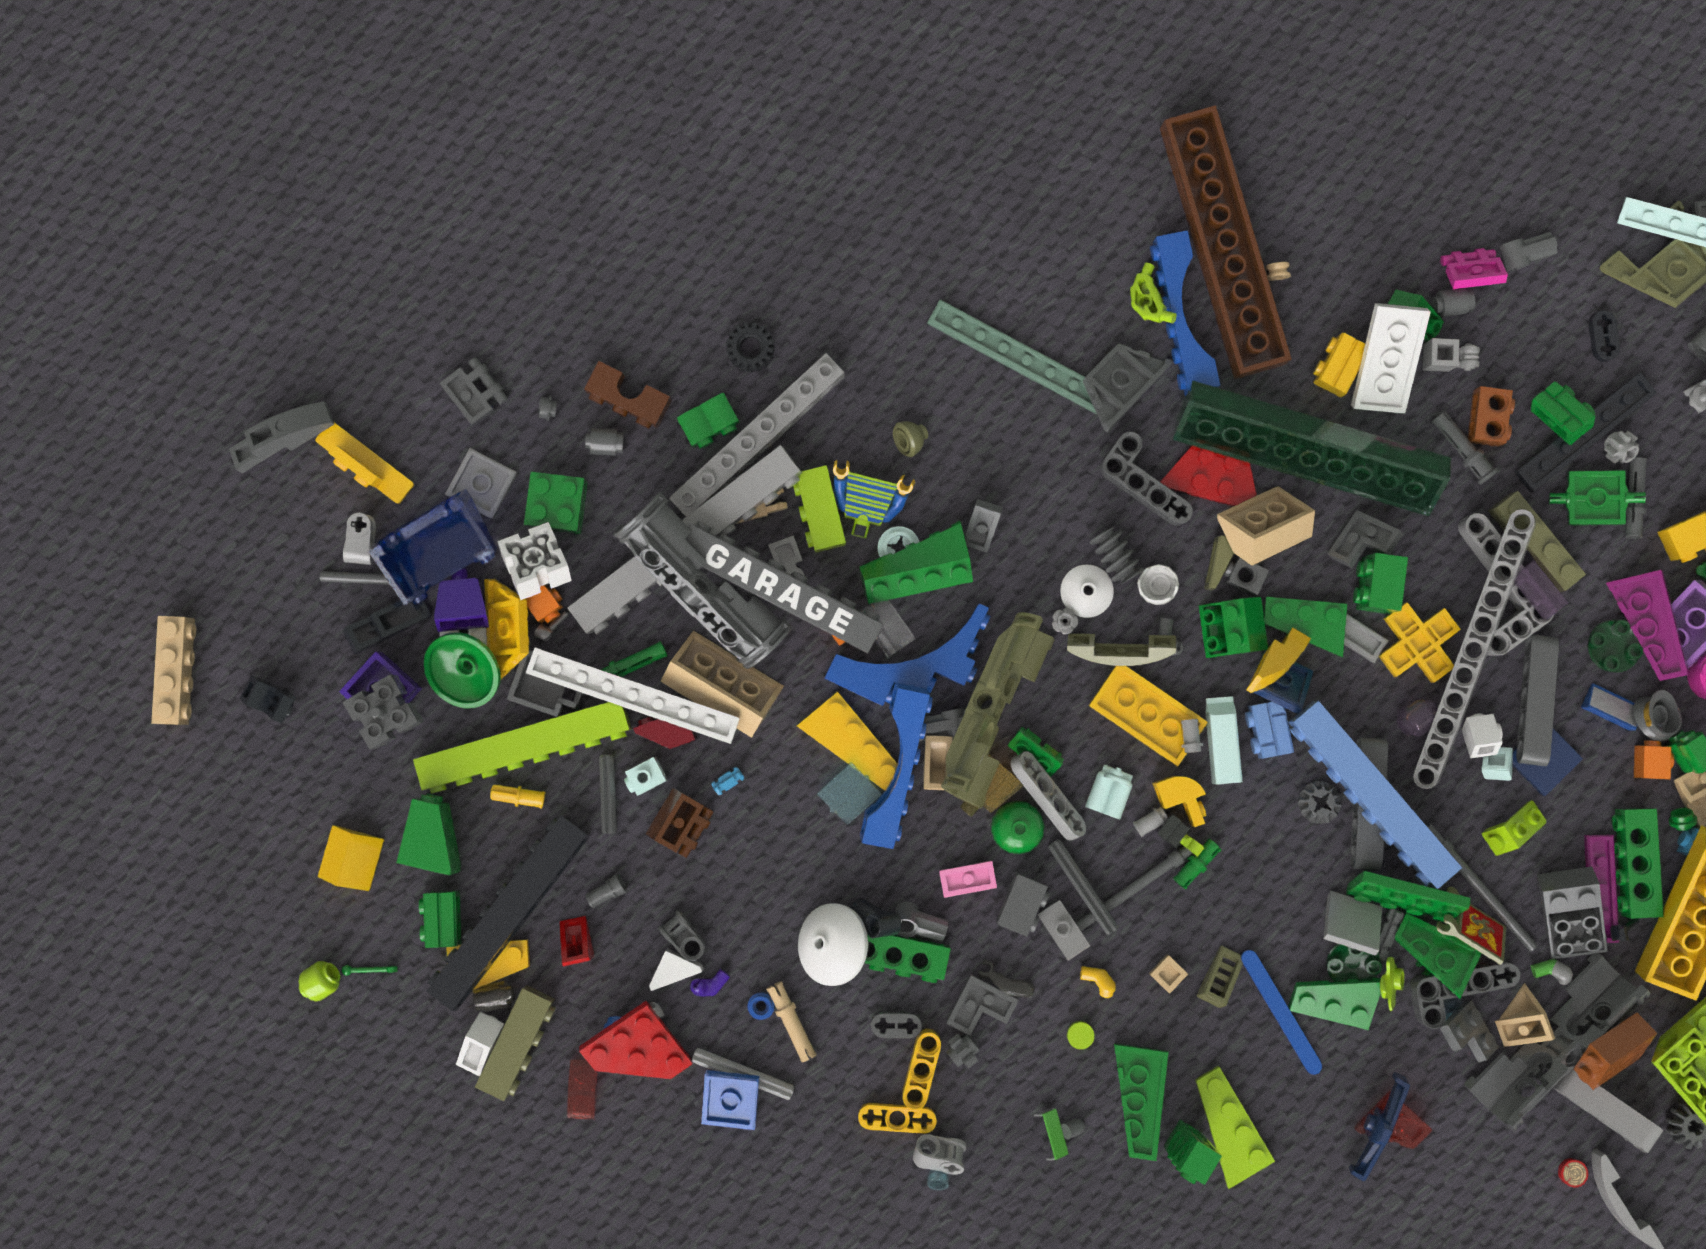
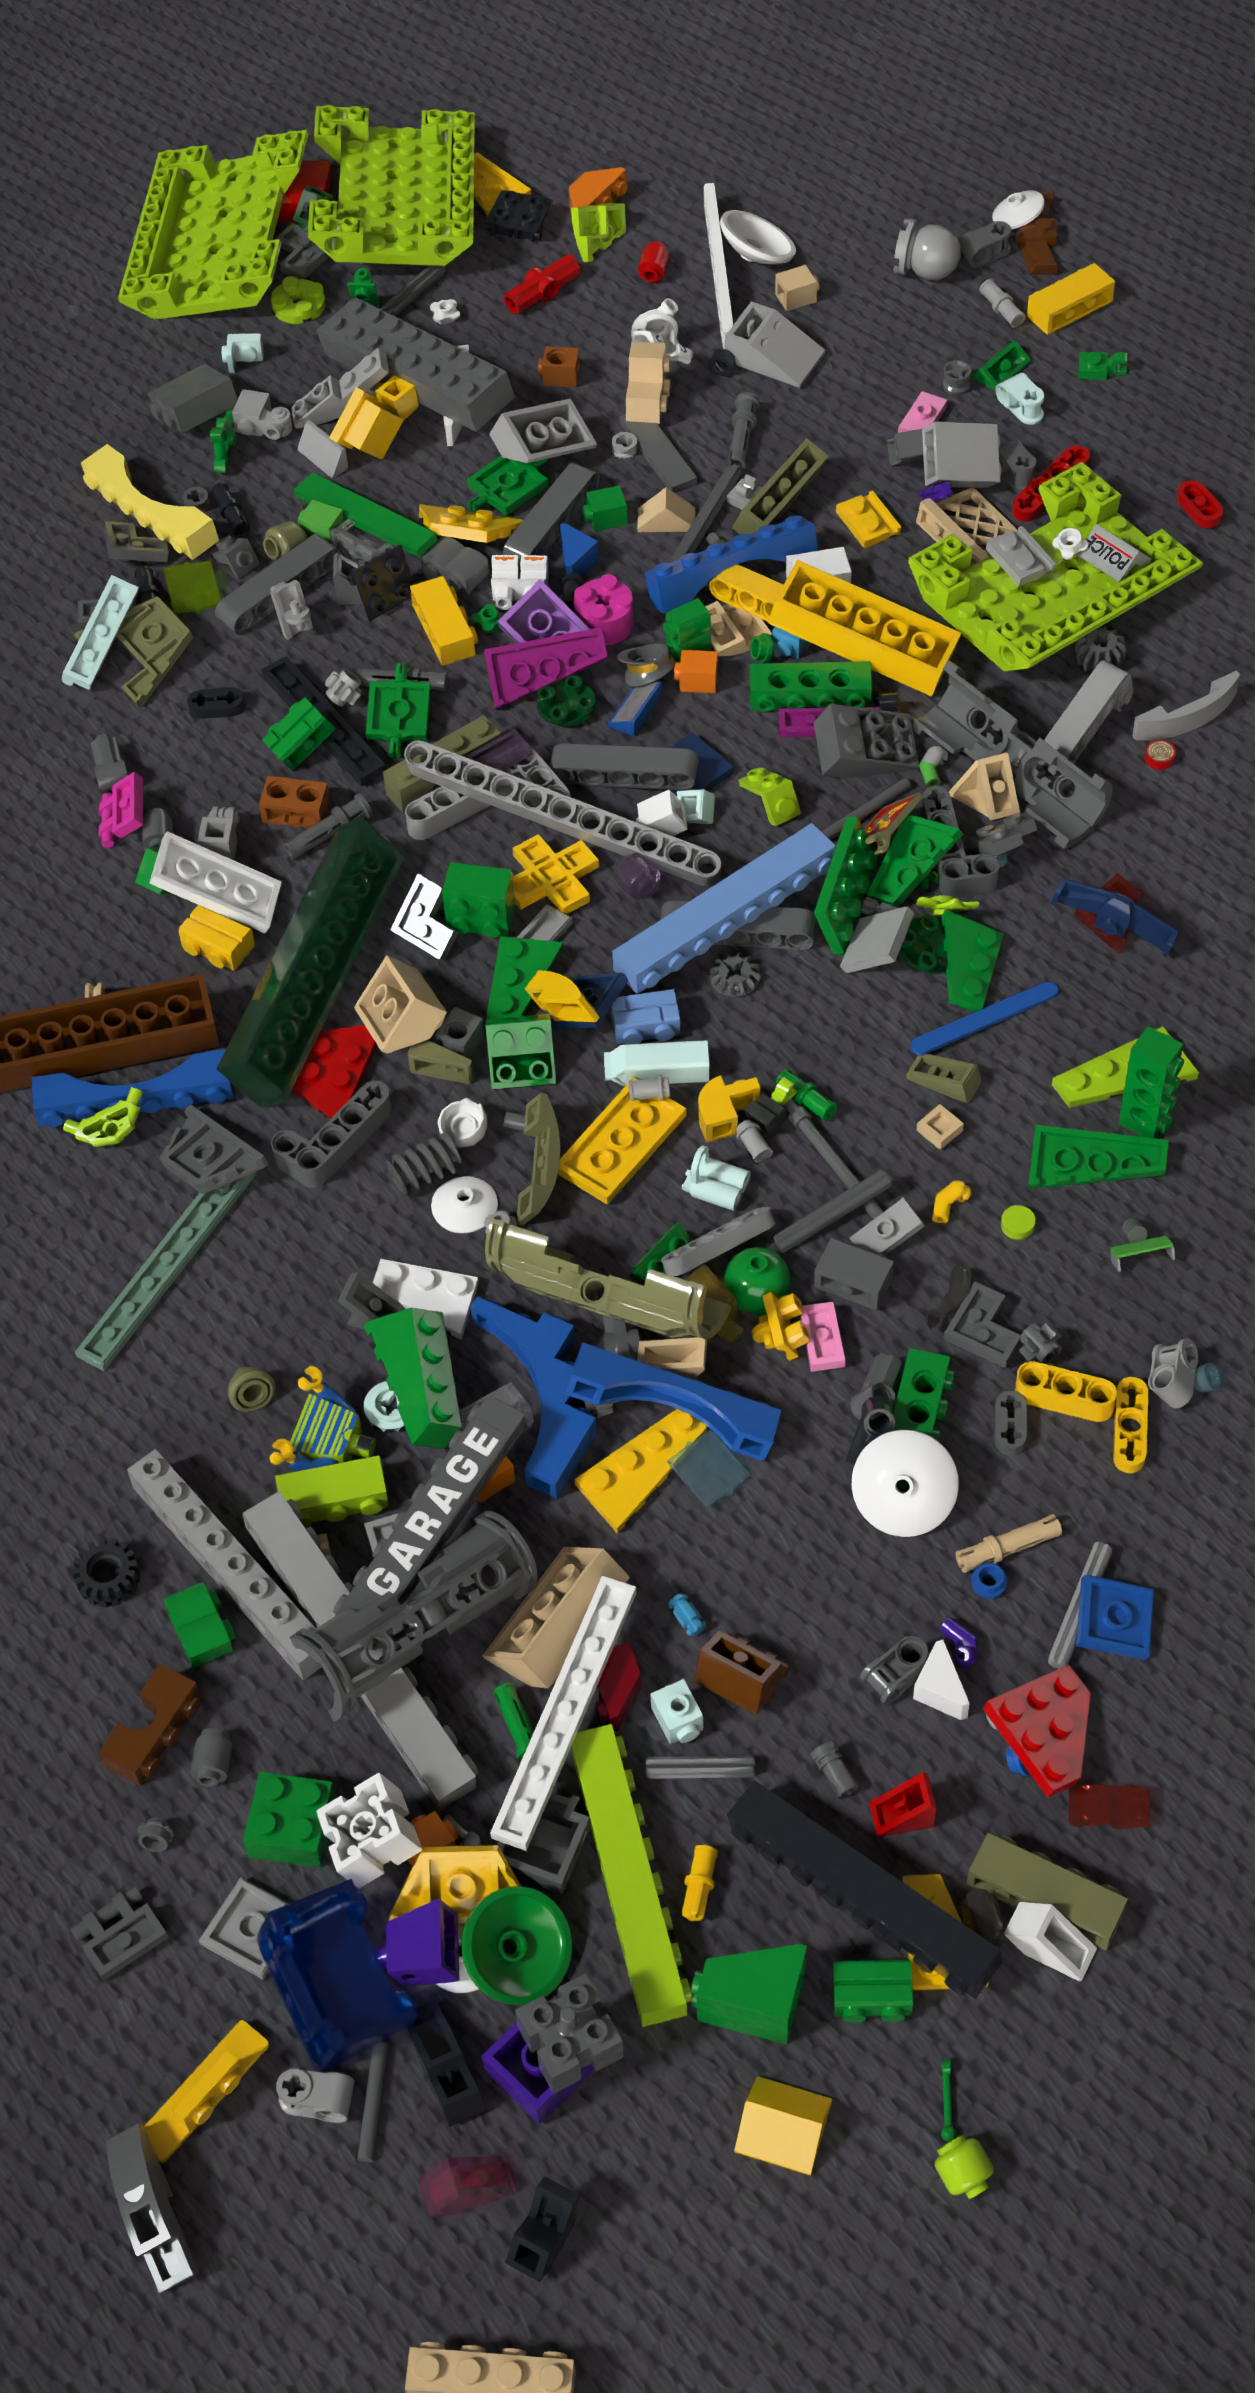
camera: 85 degrees left, 30 degrees down
dark orange brick [1574,1013,1657,1090] -> none
none -> white wing [373,1259,479,1340]
none -> clear pink slope [417,2156,517,2217]
none -> yellow hips [751,1292,811,1361]

